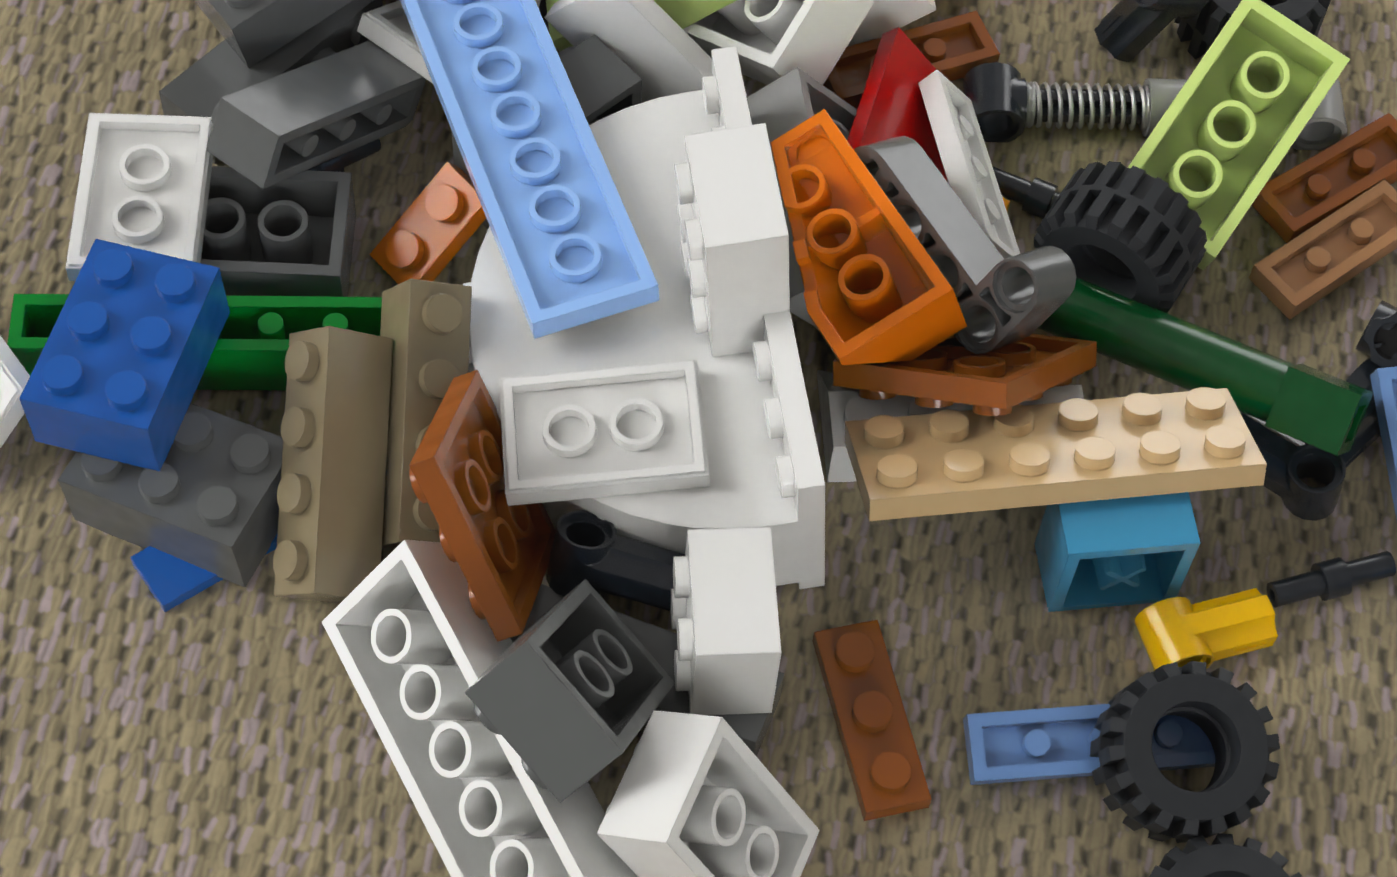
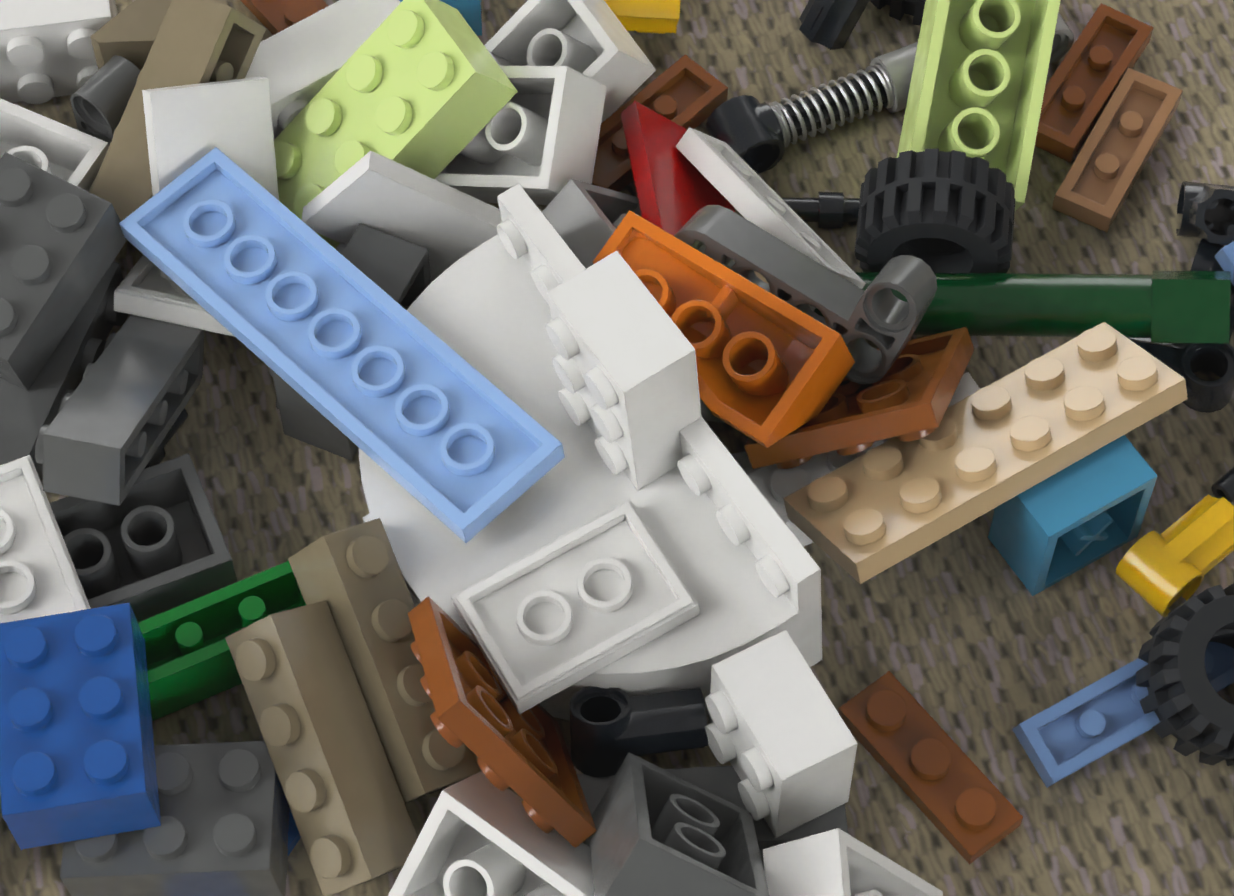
camera: 20 degrees left, 0 degrees up
orange plate [369,162,486,284] -> none

